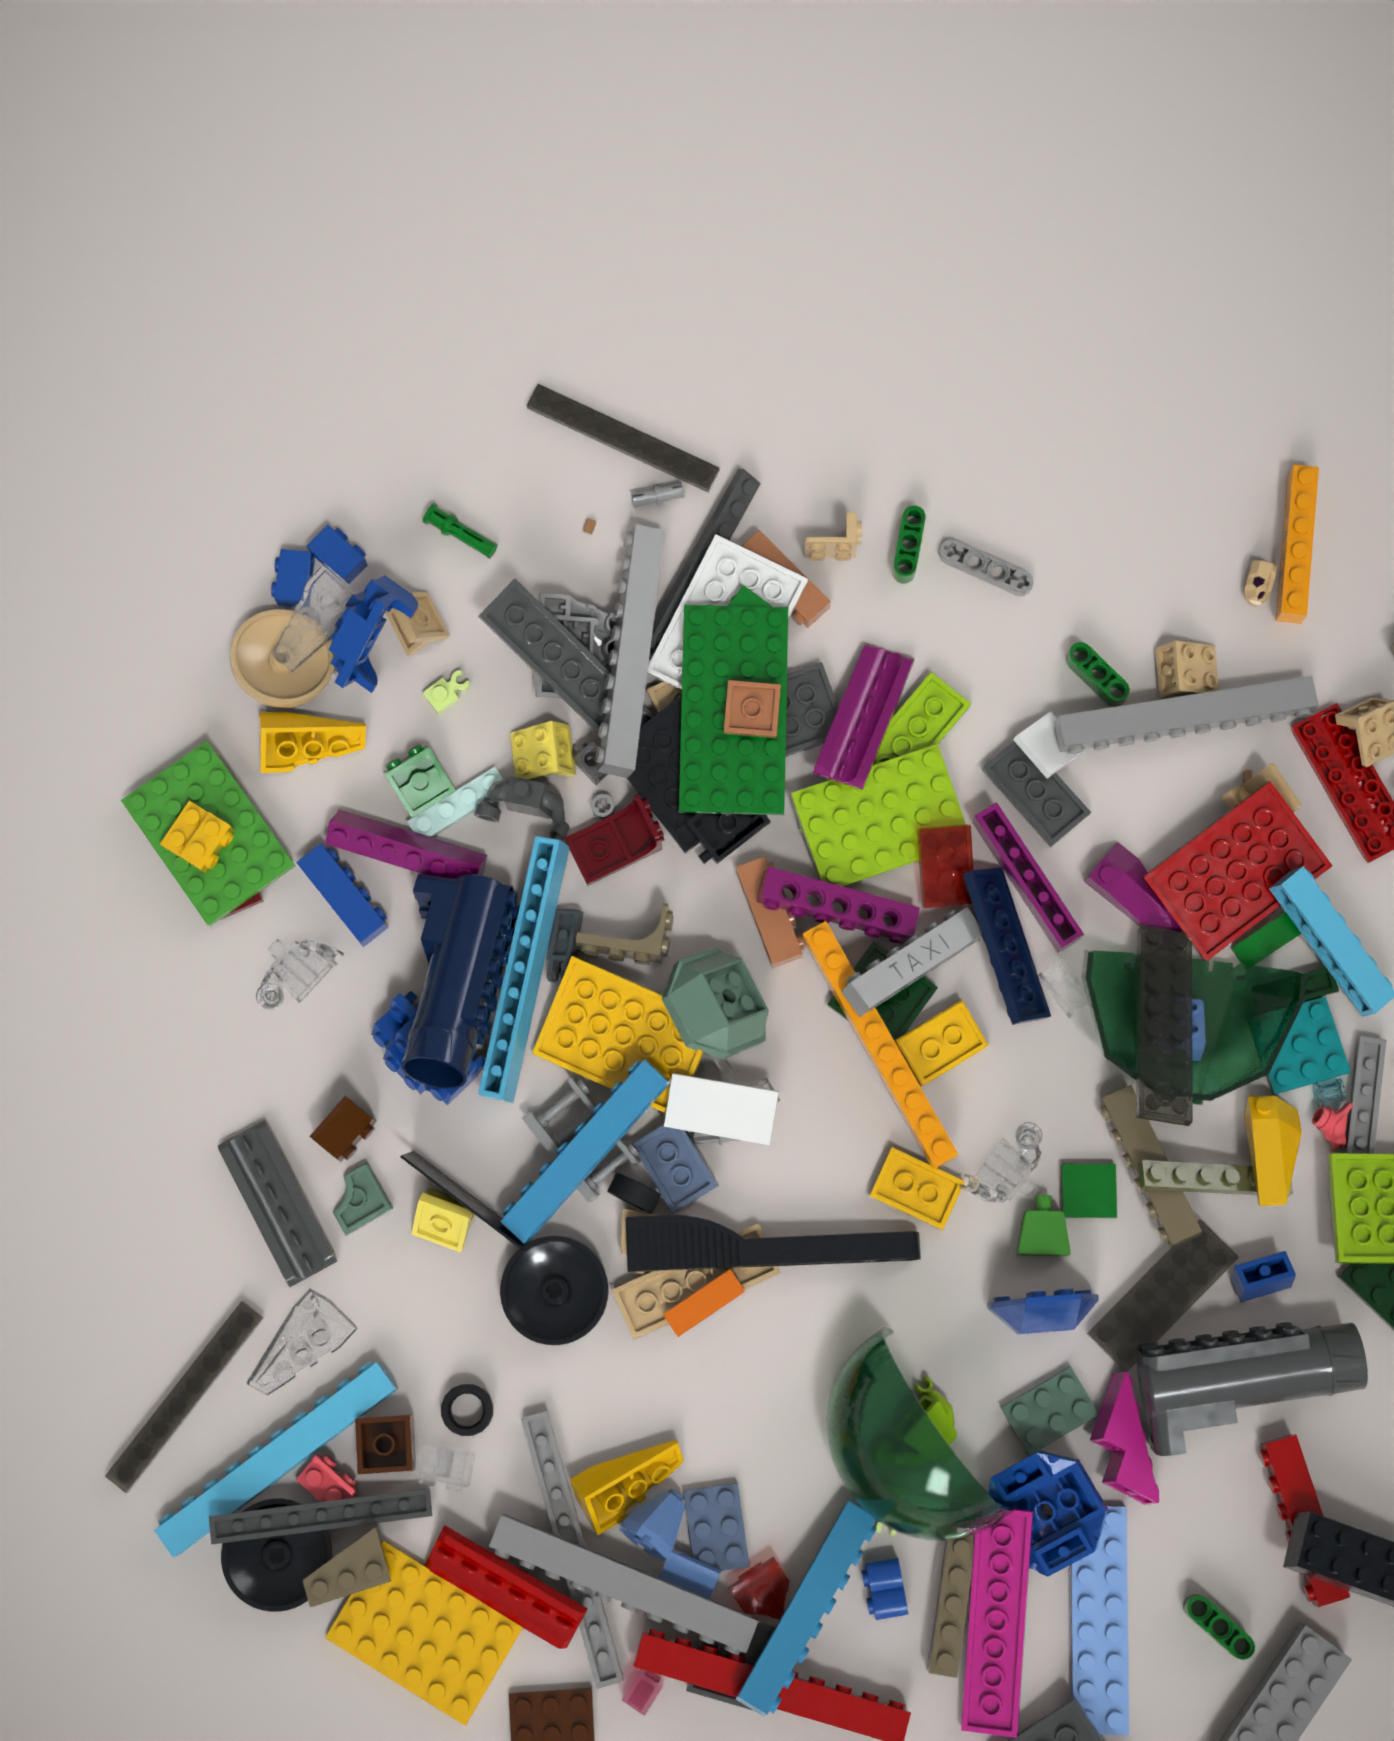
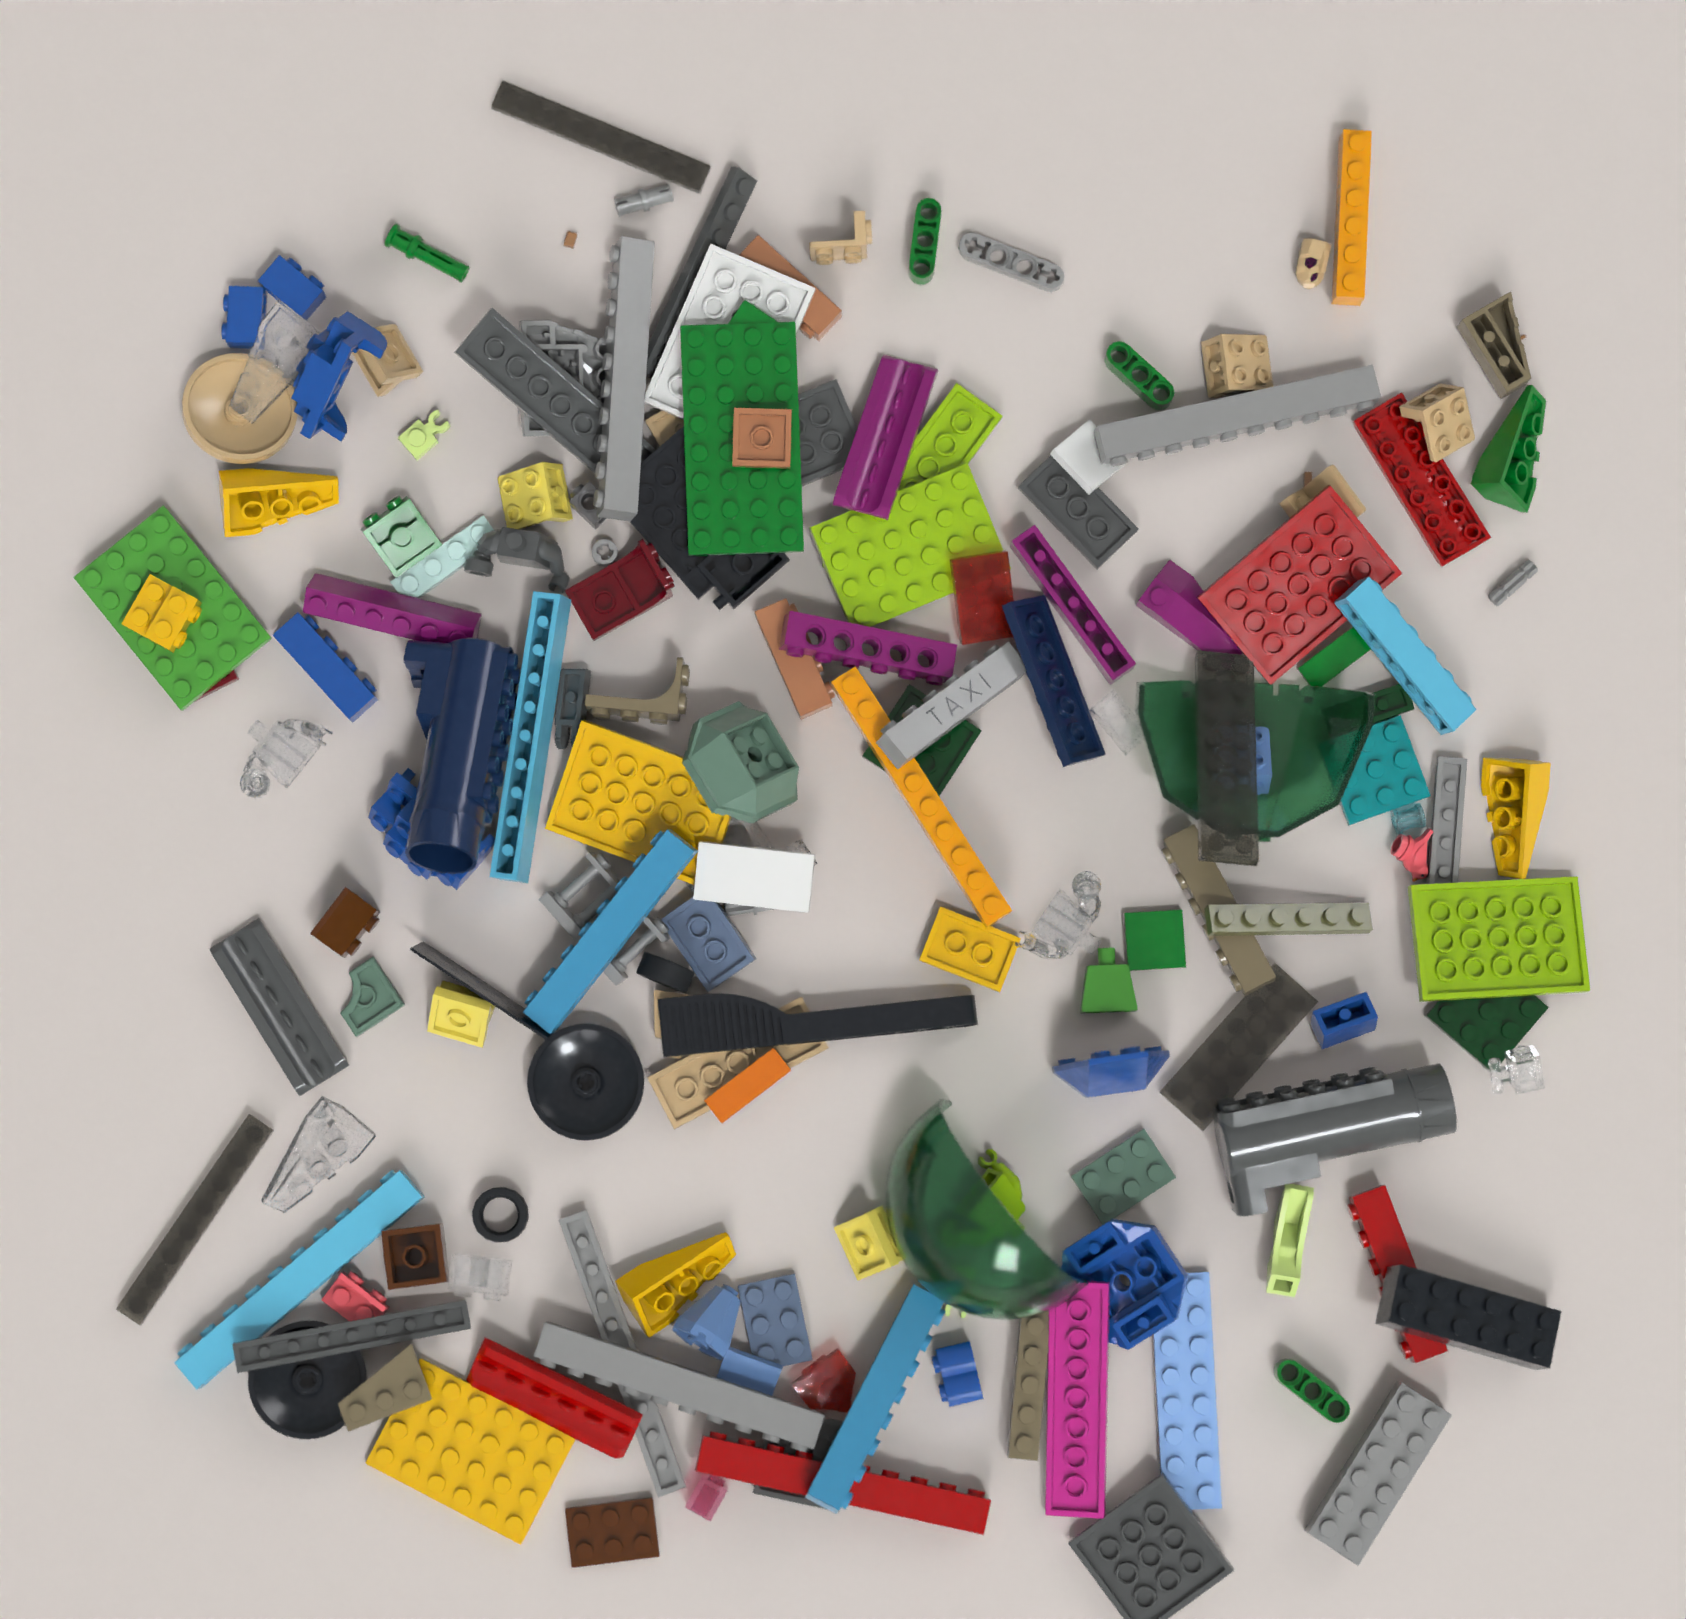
camera: 10 degrees left, 5 degrees up
yellow tile [894,1000,989,1086] -> none
dark pink slope [1090,1371,1160,1505] -> none
yellow wedge [1244,1096,1302,1206] -> none
none -> light yellow bracket [833,1206,906,1281]
none -> yellowish green arch [1266,1184,1314,1297]

